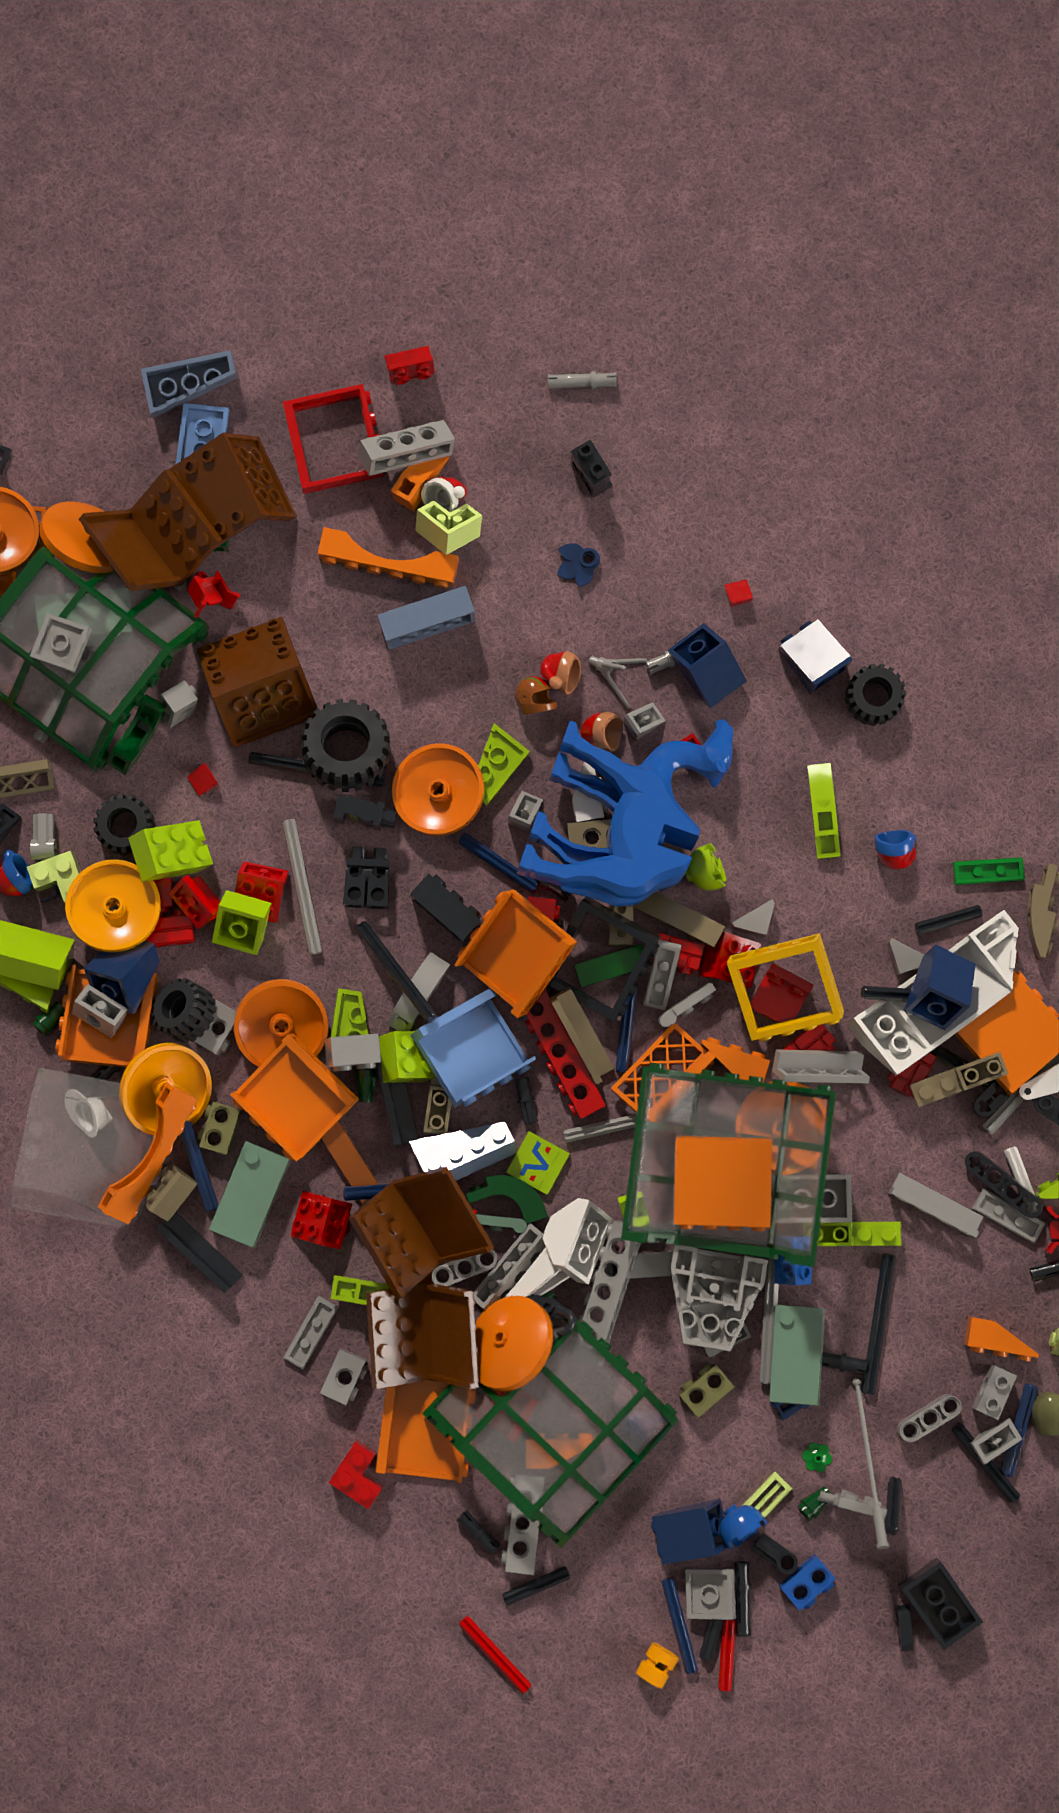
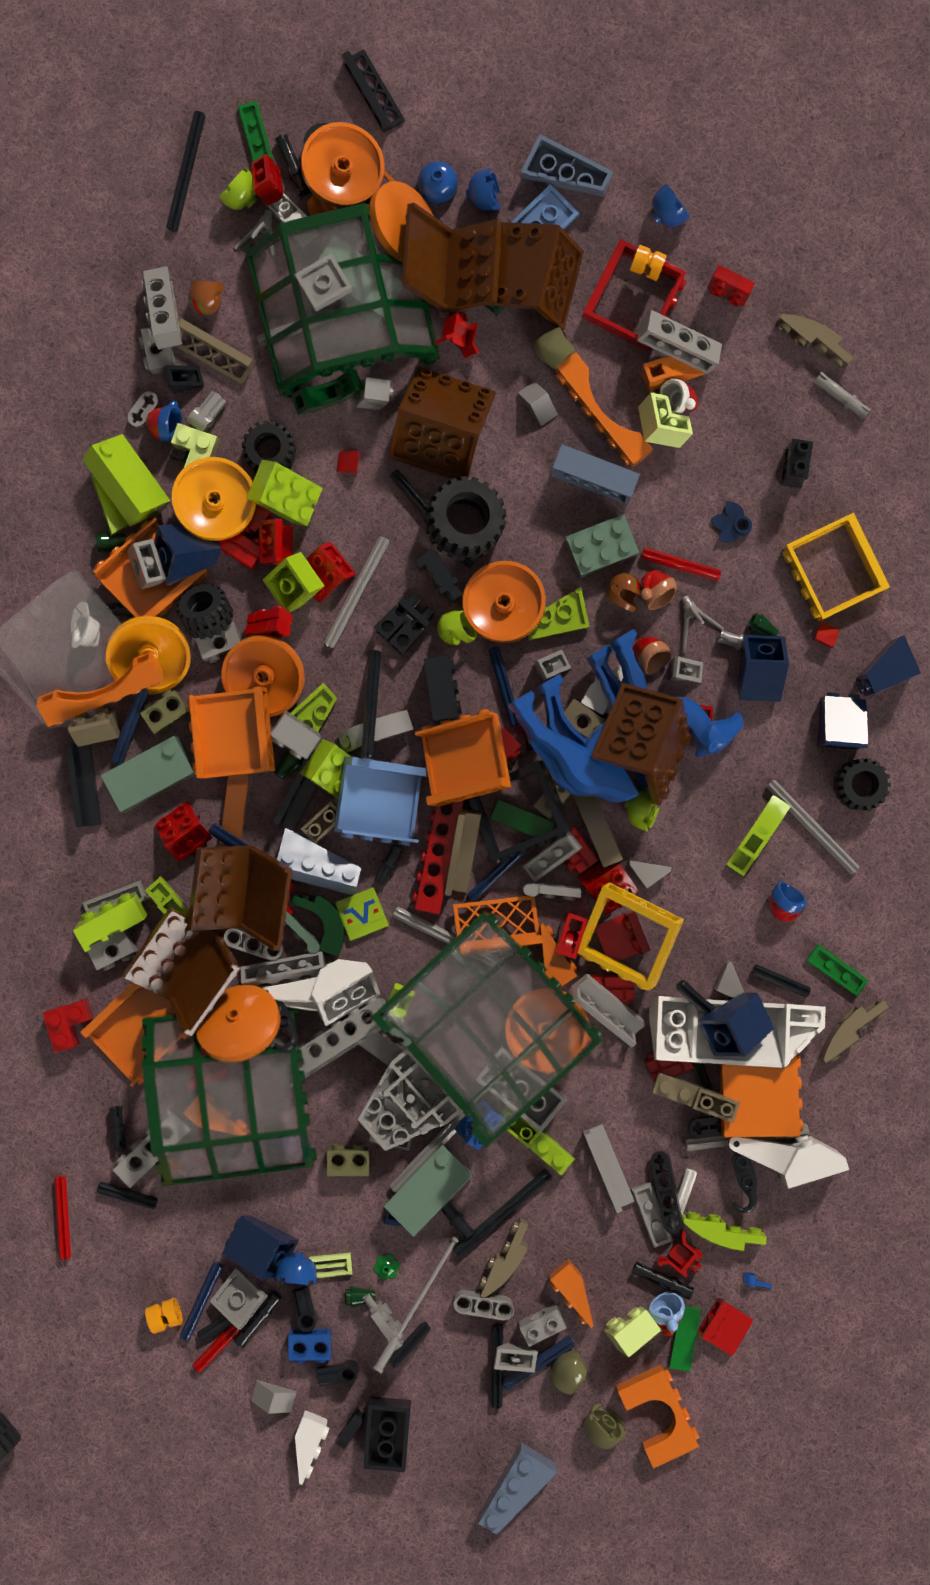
camera: 40 degrees right, 5 degrees up
orange panel [674,1136,772,1231] -> none
none -> lime wedge [73,892,148,952]
none -> red brick [245,606,293,639]
none -> light grey slope [251,1380,297,1414]
none -> white slope [295,1410,329,1485]
none -> black piece [316,1360,360,1387]
none -> blue cylinder [417,161,458,205]
none -> lime helmet [437,611,477,645]
none -> blue cylinder [466,168,501,213]
none -> dark tan slope [478,1217,528,1298]
none -> light grey slope [518,381,558,427]
none -> olive piece [533,327,575,370]
none -> red arch [555,912,588,959]
none -> sand green brick [565,514,639,579]
none -> reddish brown bracket [592,683,691,806]
none -> light orange wheel [630,245,667,281]
none -> red axle [641,548,721,581]
none -> blue cylinder [652,183,690,227]
none -> dark green cone [747,613,779,636]
none -> light grey axle [766,780,859,874]
none -> dark tan slope [776,314,854,369]
none -> yellow window [782,513,890,622]
none -> dark blue slope [856,635,921,696]

